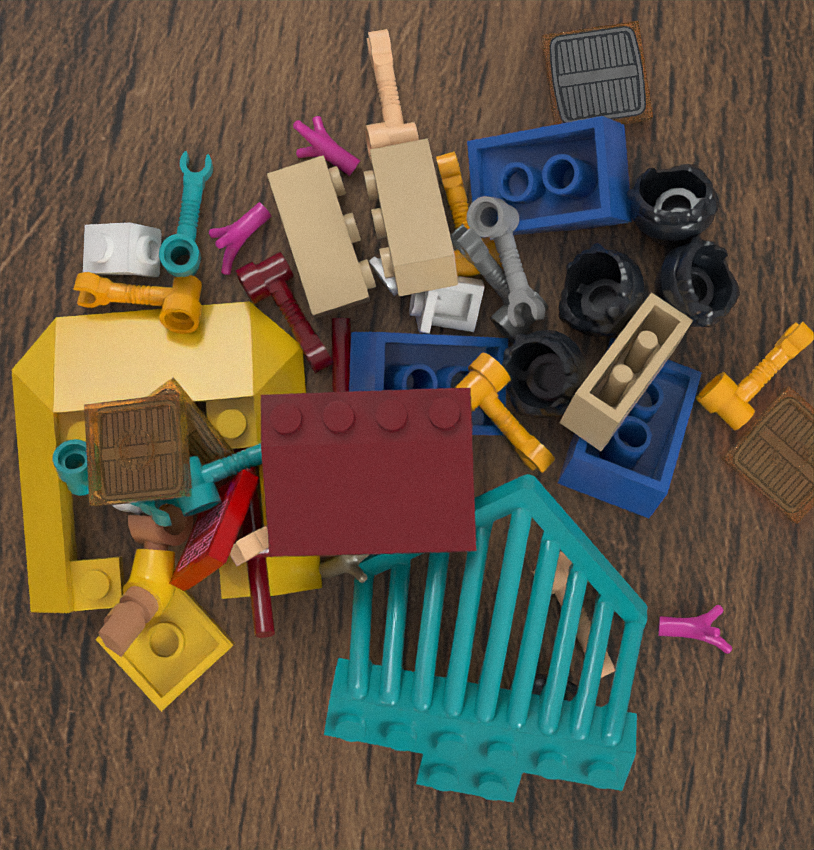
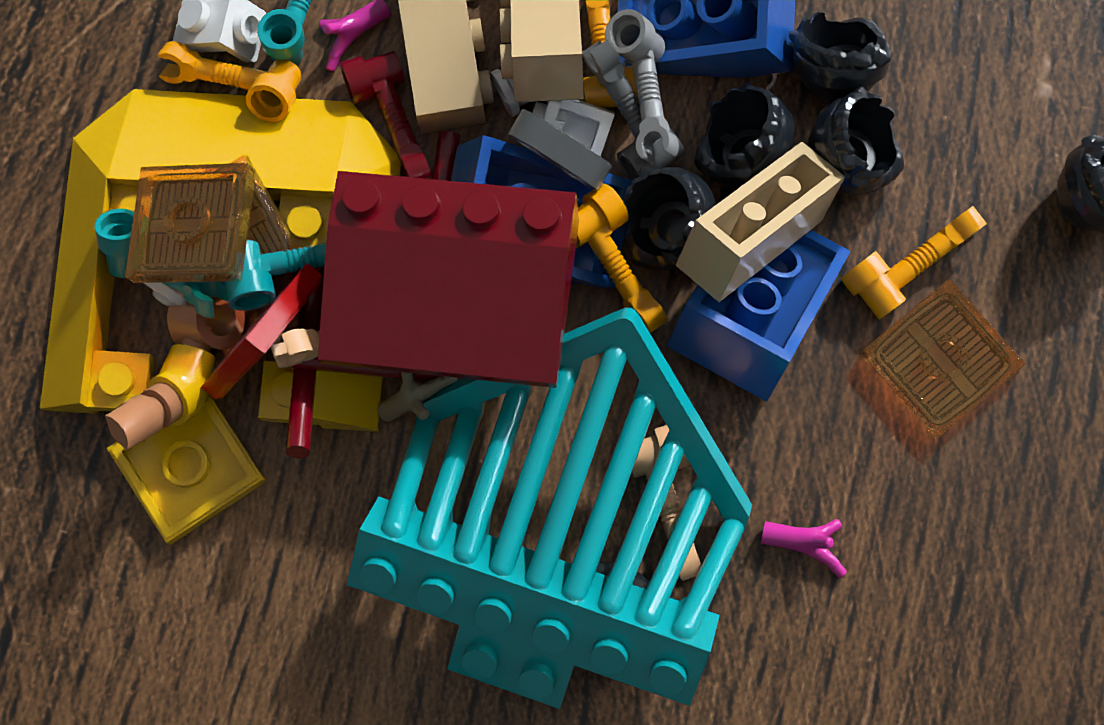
camera: 15 degrees right, 10 degrees down
none -> dark grey beam [507,109,613,191]

